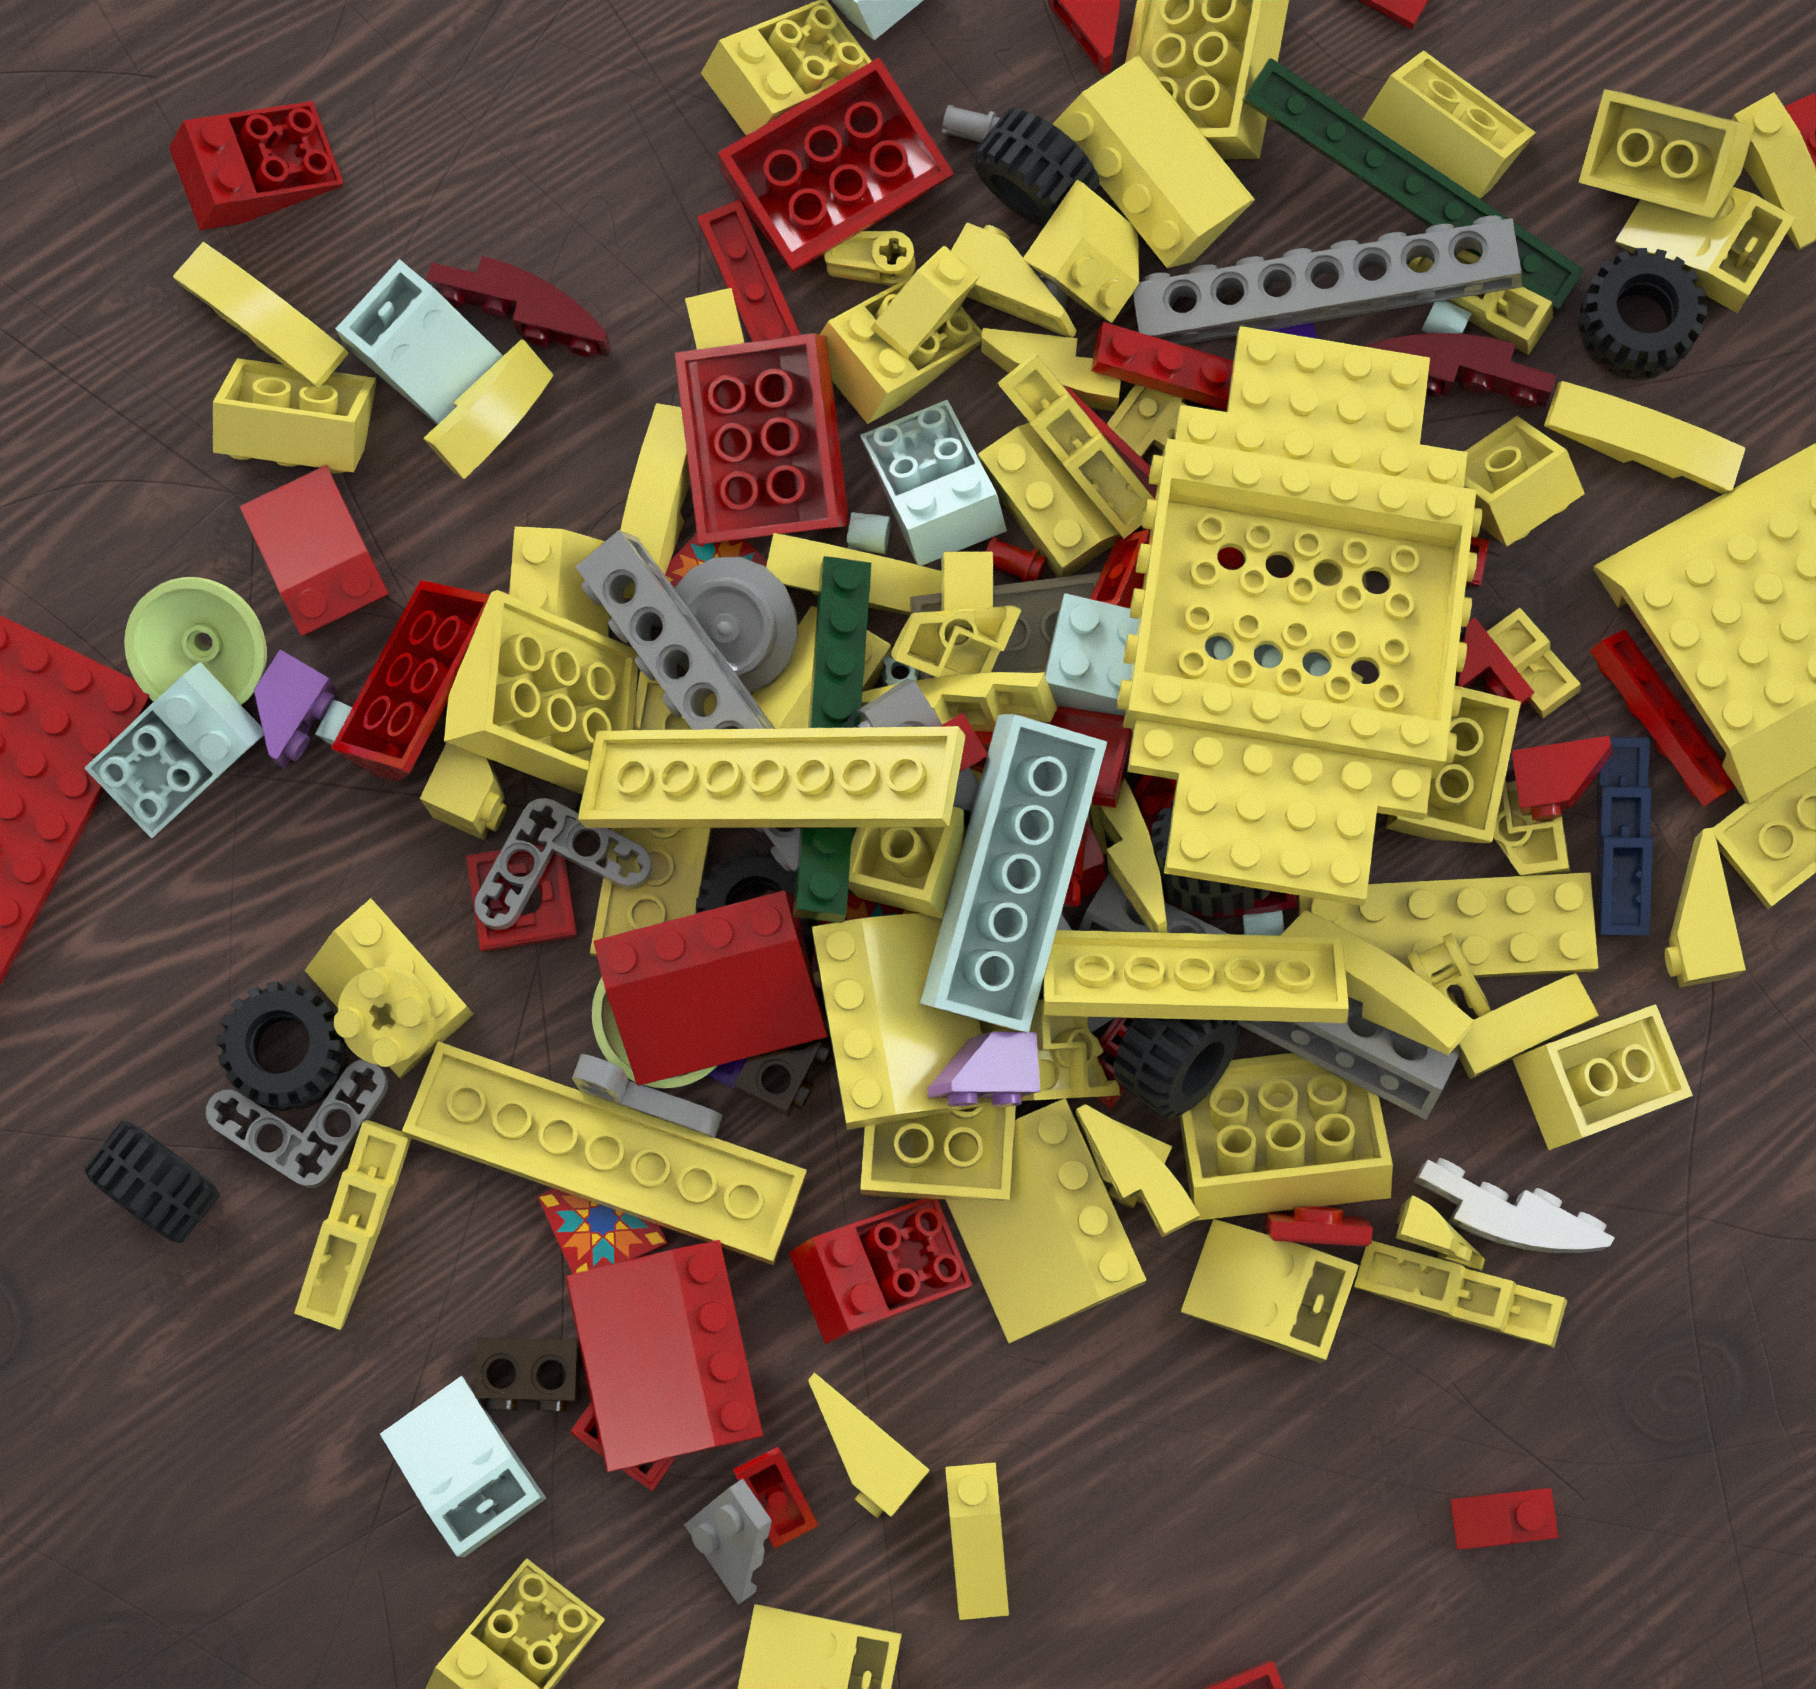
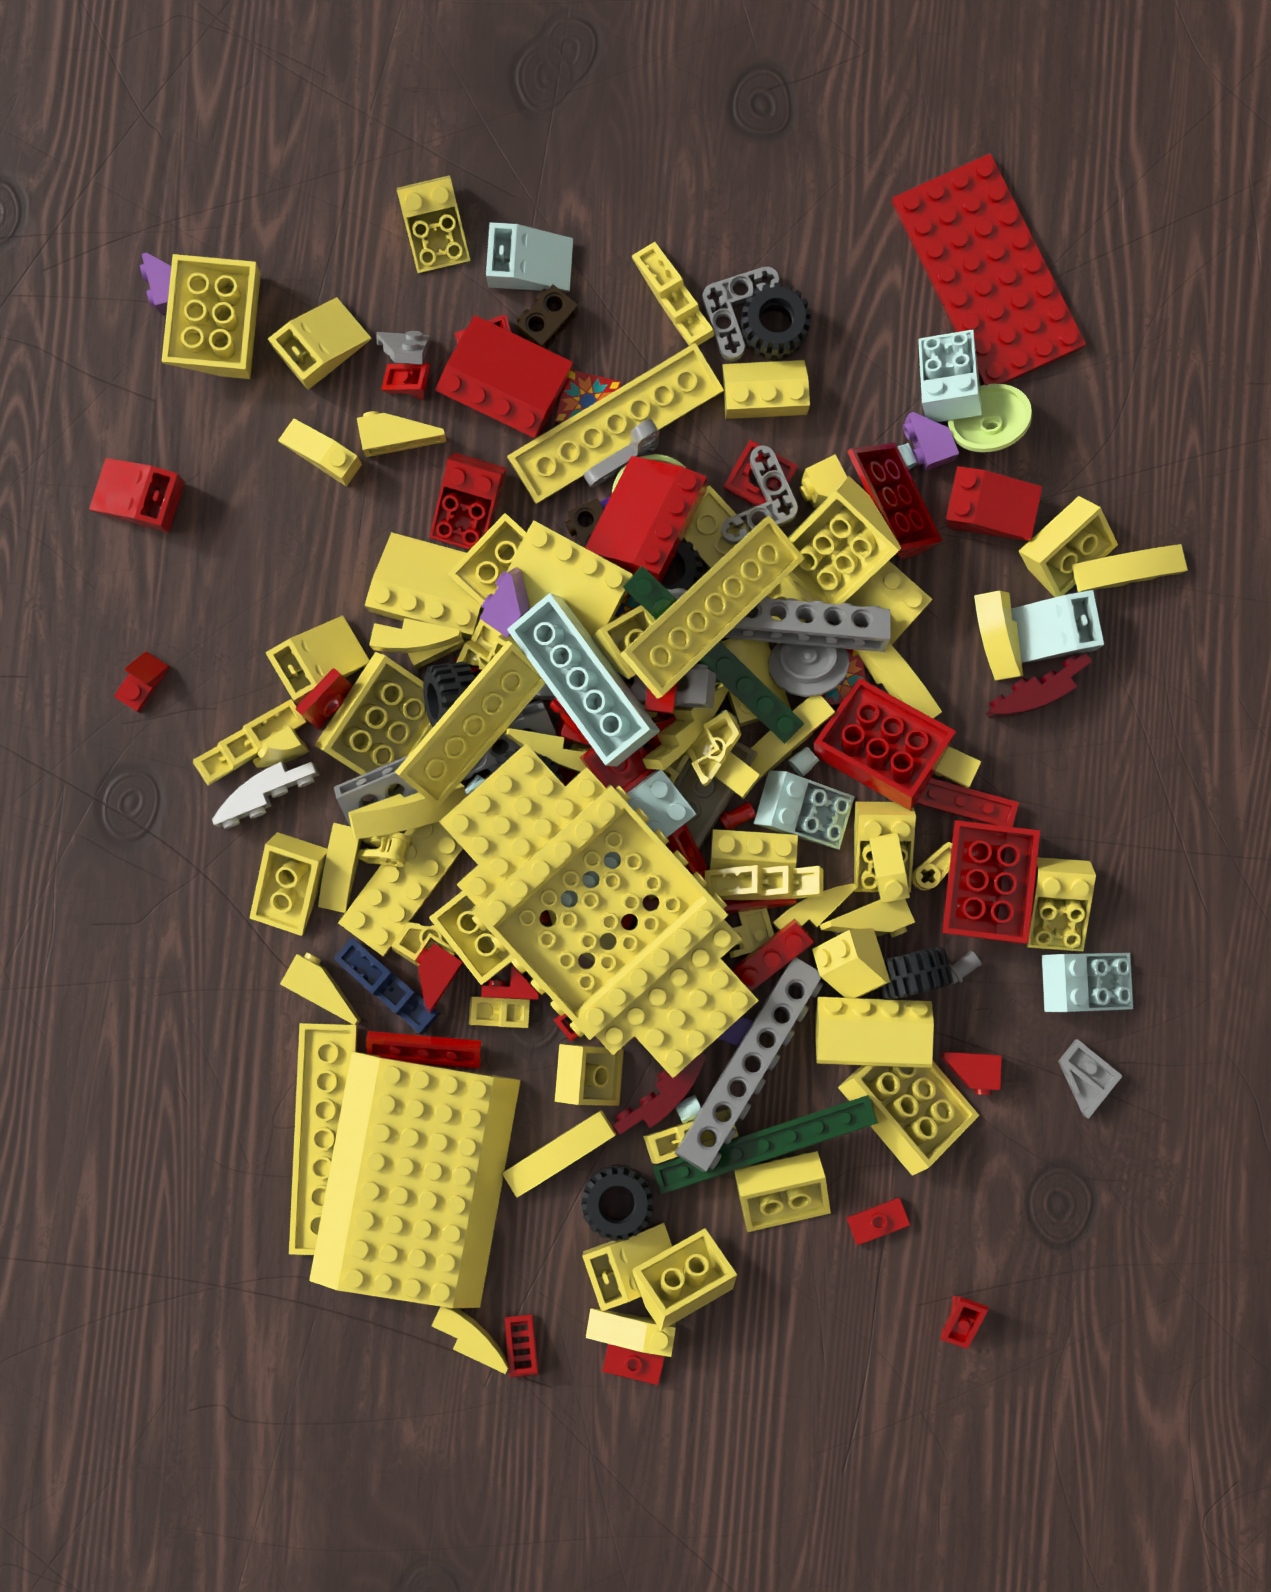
camera: 125 degrees right, 5 degrees up
black tyre [84,1121,220,1244] -> none
red slope [169,101,344,231] -> none
light yellow plate [334,966,435,1067] -> none

